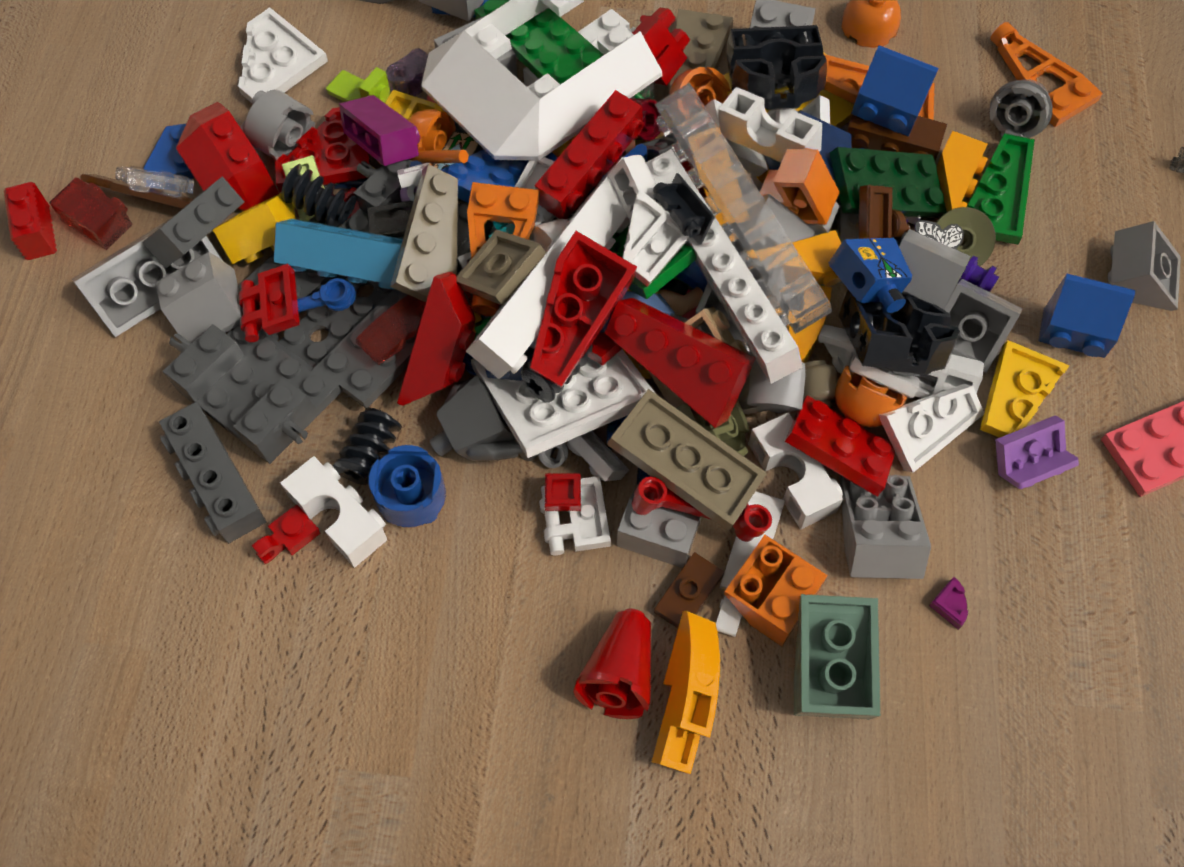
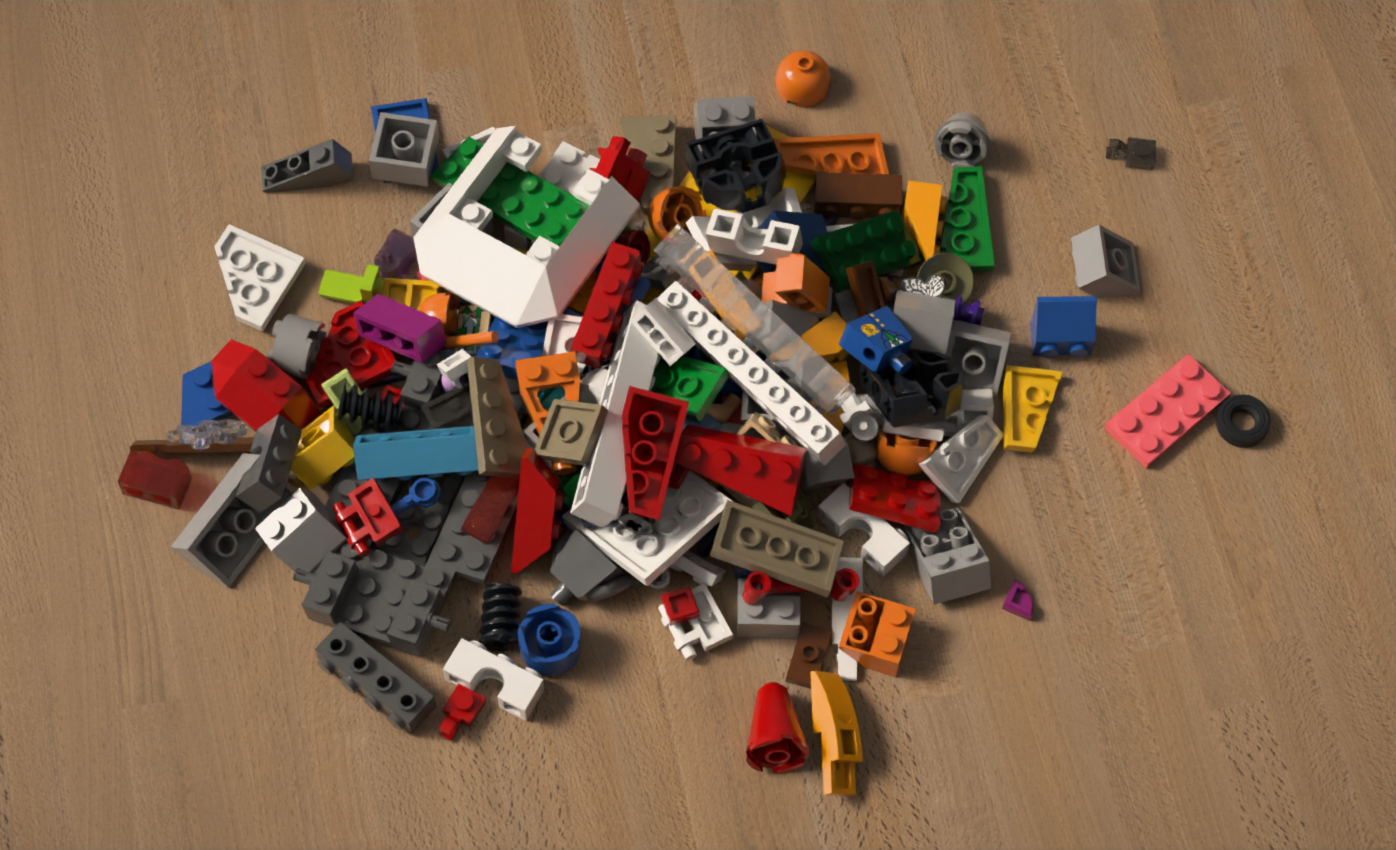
camera: 20 degrees left, 0 degrees up
red brick [4,182,57,260] -> none
white wing [622,190,690,287] -> none
black hinge [653,173,715,245] -> none
sand green slope [794,594,881,720] -> none
blue slope [851,45,939,136] -> none
orange plate [990,22,1103,127] -> none
medium lavender bracket [995,415,1079,489] -> none
none -> white hips [838,391,879,441]

